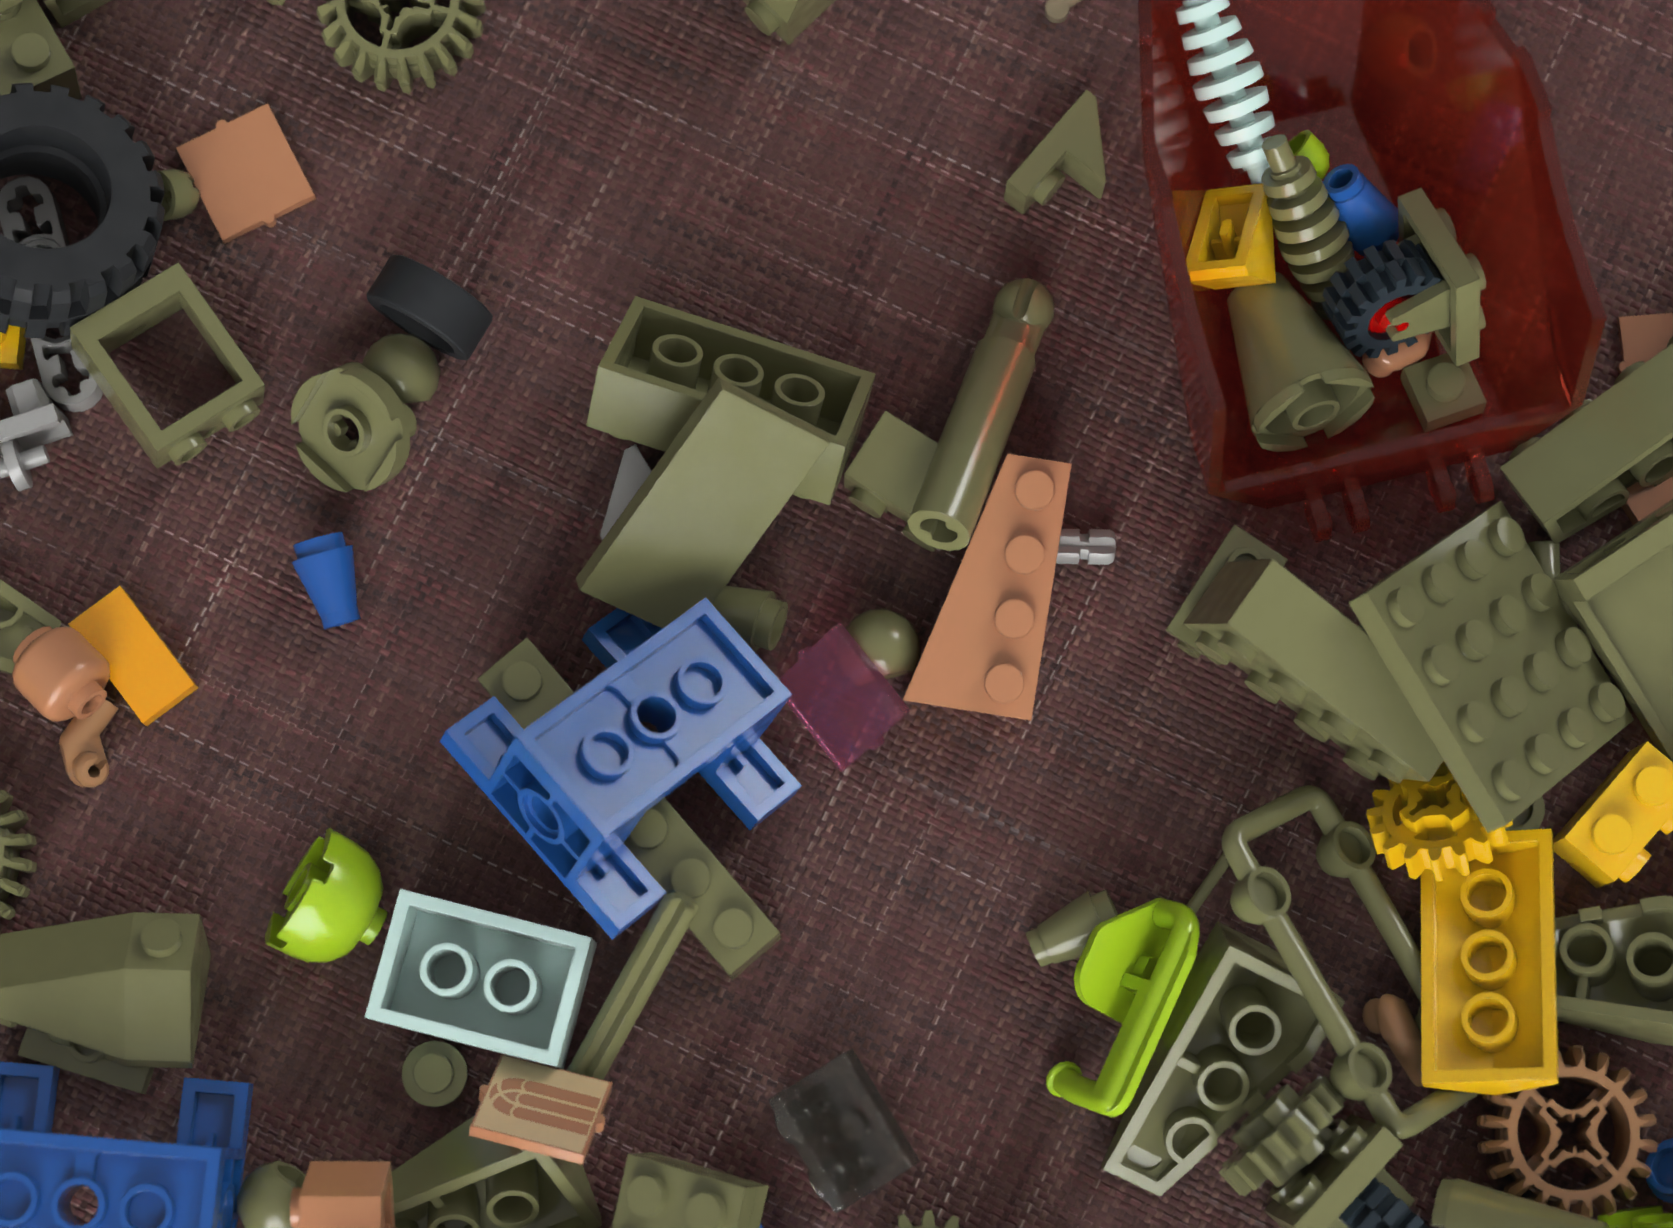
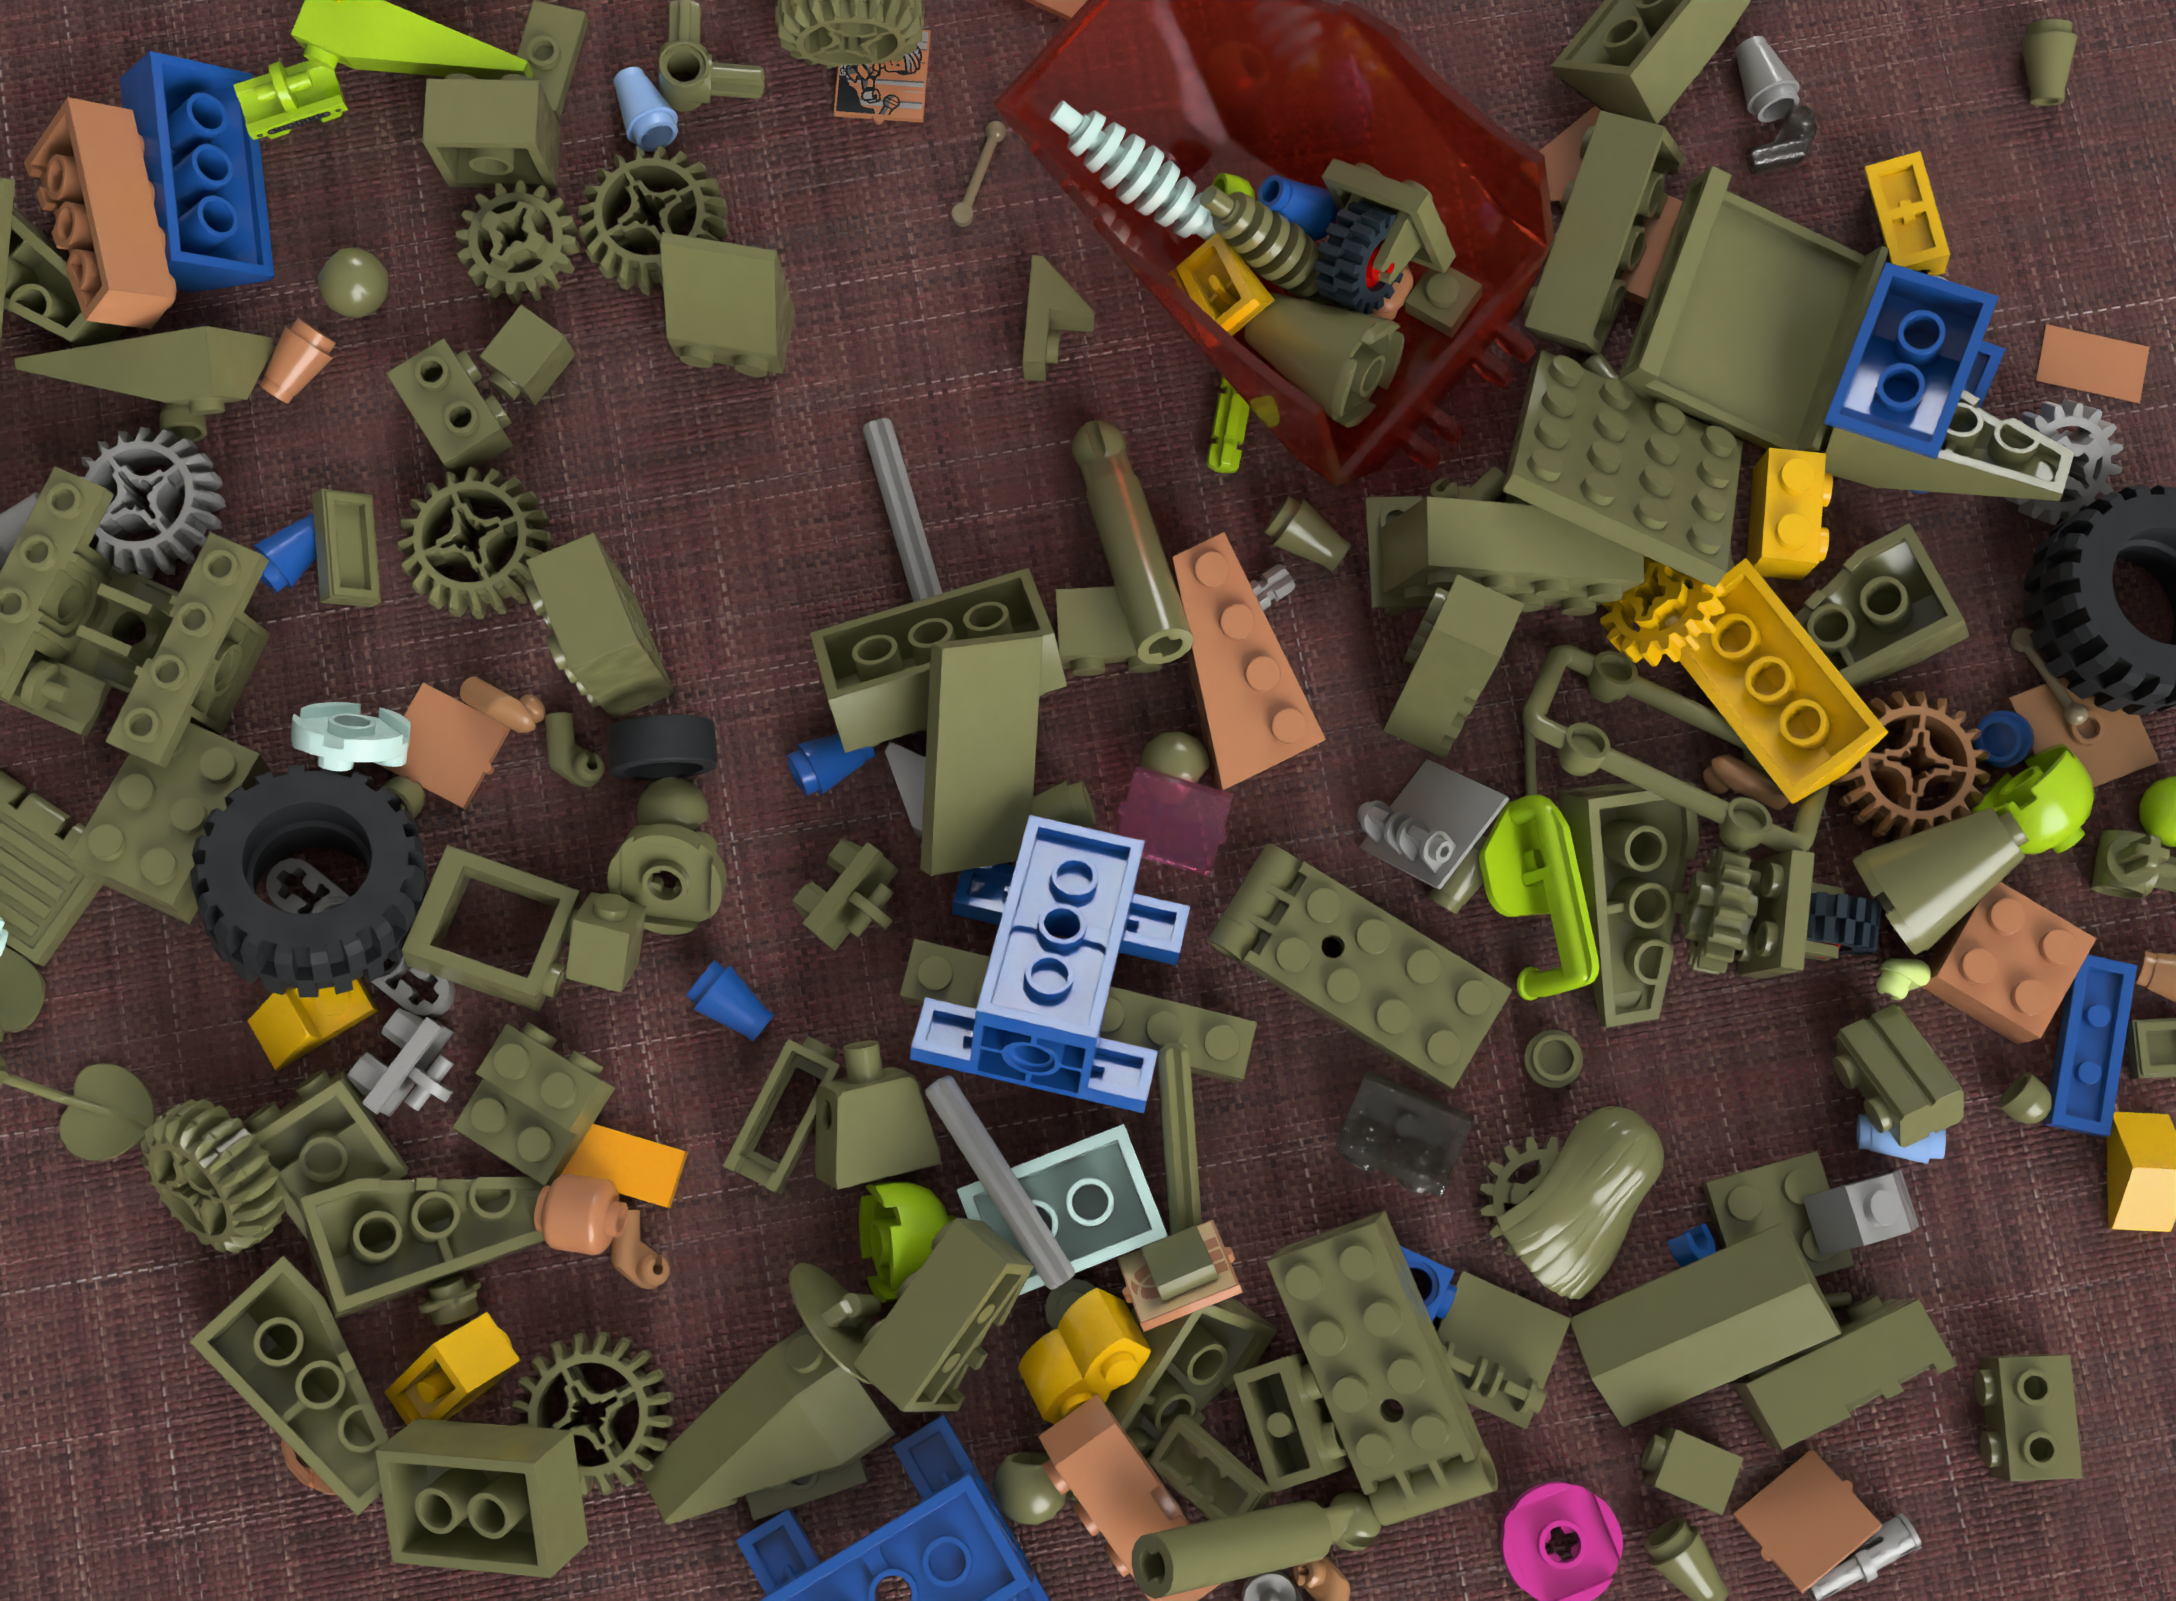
camera: 35 degrees left, 0 degrees up
none -> light aqua plate [291,702,411,771]
none -> olive plate [452,1021,615,1186]
none -> medium nougat arm [460,676,546,733]
none -> olive brick [524,533,675,719]
none -> olive arm [544,712,605,787]
none -> olive brick [565,892,647,993]
none -> olive window [723,1036,845,1194]
none -> blue cone [786,733,875,796]
none -> olive shield [789,1263,881,1384]
none -> olive hips [792,839,899,951]
none -> olive torso [815,1040,941,1190]
none -> olive wedge [853,1218,1034,1412]
none -> light grey axle [863,418,942,602]
none -> light grey axle [925,1075,1075,1289]
none -> yellow brick [1018,1288,1151,1425]
none -> olive tile [1141,1225,1219,1301]
none -> lime axle [1206,365,1255,474]
none -> olive hinge [1206,843,1513,1092]
none -> olive cone [1264,495,1351,572]
none -> light grey hinge [1357,759,1509,890]
none -> olive wedge [1383,574,1524,759]
none -> olive arm [1428,467,1506,502]
none -> olive plate [1523,1030,1583,1089]

